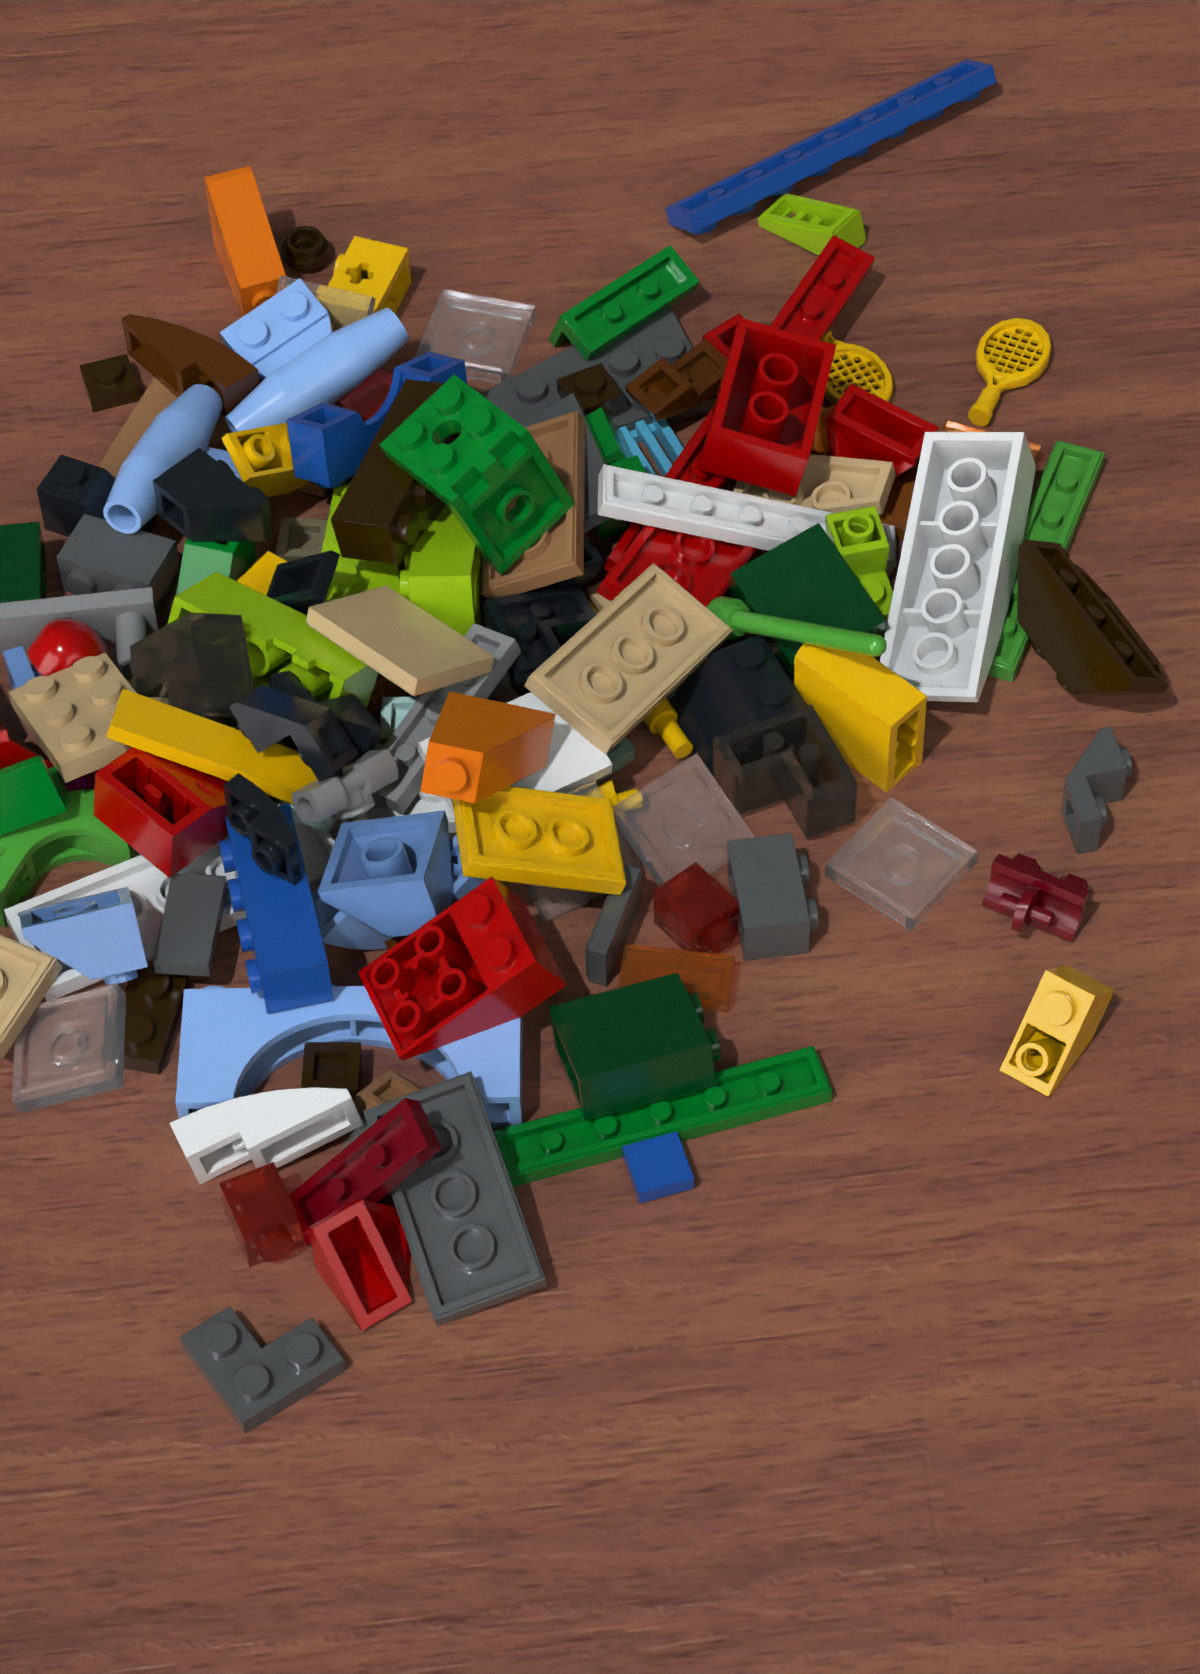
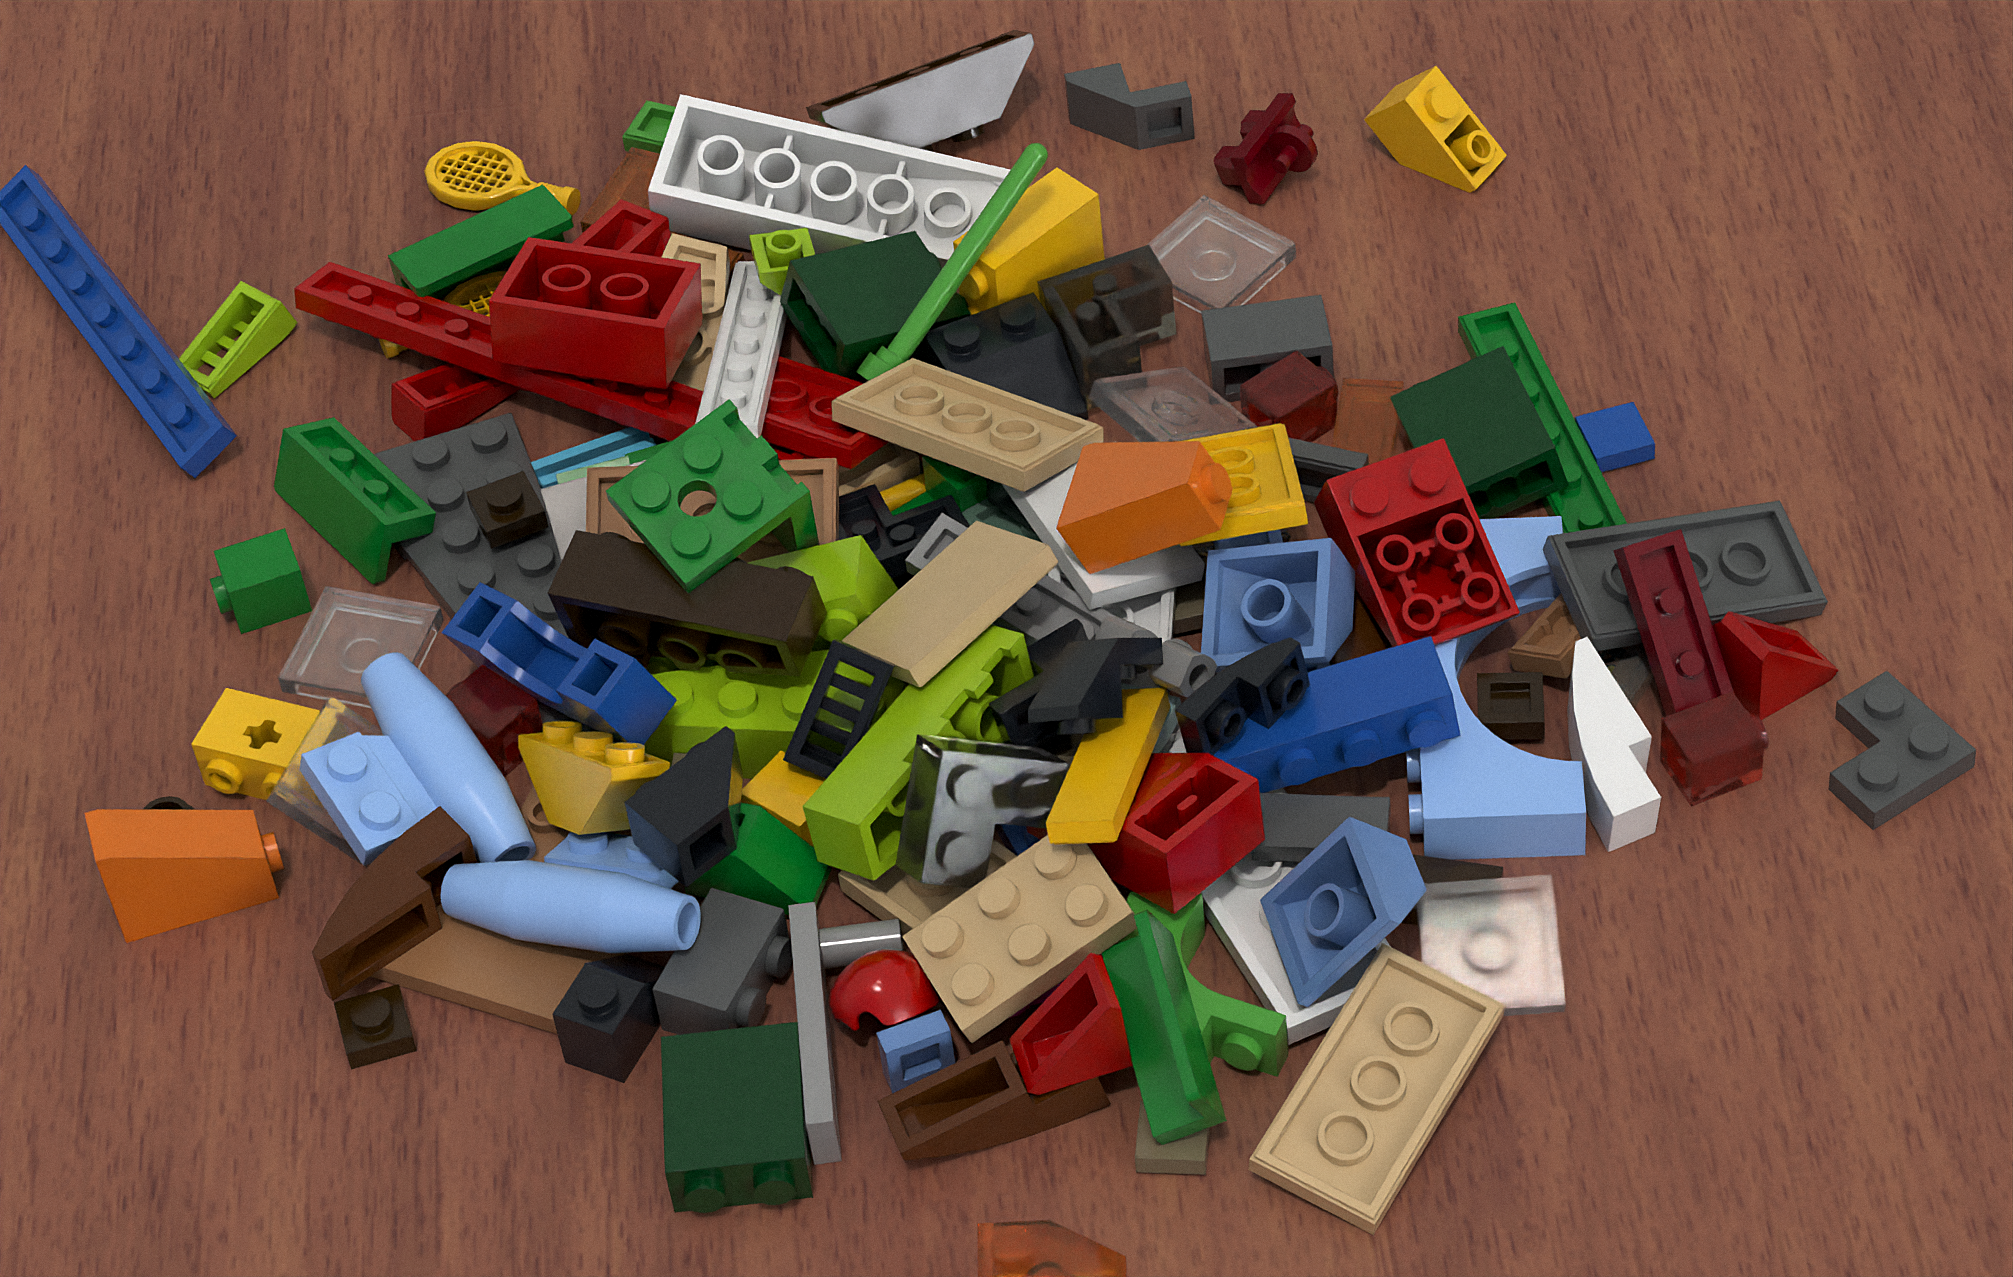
camera: 85 degrees left, 5 degrees down
reddish brown slope [625,339,726,421] -> none
none -> green brick [209,528,312,634]
none -> green panel [388,184,574,299]

